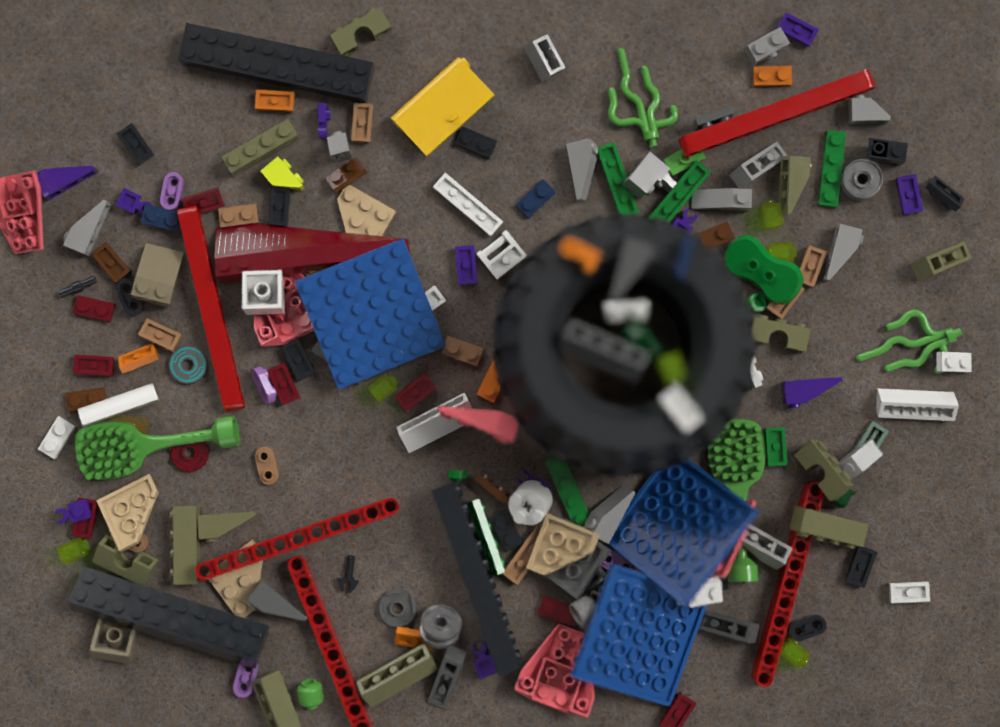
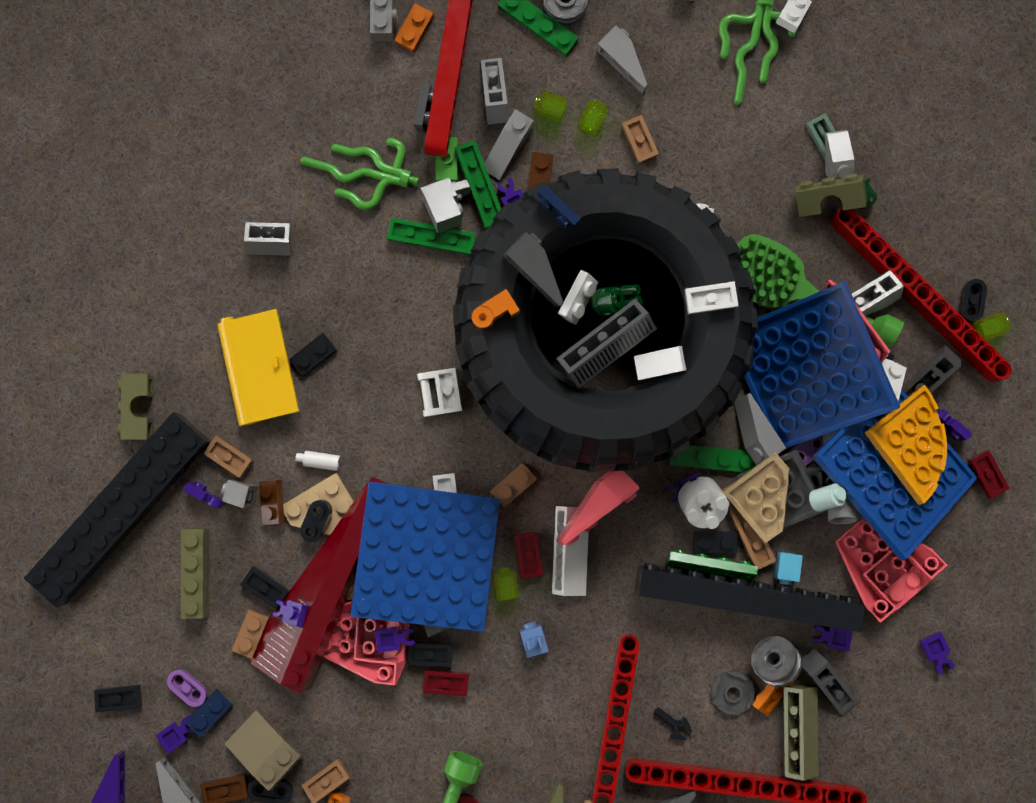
camera: 60 degrees left, 0 degrees up
dark grey tile [169,346,208,384] -> none
red beam [177,205,245,413] -> none
dark red plate [182,187,225,214] -> none
white slope [242,270,285,315] -> none
medium lavender plate [251,366,277,404] -> none
orange plate [255,90,295,112] -> none
medium nougat plate [255,447,279,485] -> none
neon yellow slope [261,156,304,191] -> none
white plate [433,173,503,237] -> none
green tile [448,470,467,482] -> none
dark purple plate [455,245,478,285] -> none
reddish brown plate [474,473,509,504] -> none
orange plate [476,360,500,403] -> none
dark blue plate [515,179,556,219] -> none
dark red plate [538,595,576,627] -> none
light grey slope [566,138,598,201] -> none
clear neon green brick [657,352,687,386] -> none
green plate [724,235,804,305] -> none
green tile [746,293,766,313] -> none
olive arch [753,315,811,353] -> none
green plate [764,427,787,466] -> none
olive slope [778,156,812,214] -> none
dark purple slope [781,377,843,408] -> none
olive brick [789,506,869,549] -> none
medium nougat plate [799,245,827,288] -> none
black plate [845,546,877,588] -> none
white brick [876,388,959,421] -> none
white plate [889,581,930,603] -> none
none -> dark purple plate [272,600,309,628]
none -> white cylinder [295,451,341,471]
none -> black plate [300,499,332,542]
none -> dark purple plate [375,626,415,653]
none -> medium blue brick [520,621,549,658]
none -> white tile [634,346,686,380]
none -> medium azure brick [773,551,803,585]
none -> light aqua brick [809,484,846,512]
none -> light orange plate [864,385,947,505]
none -> dark purple plate [937,409,973,441]

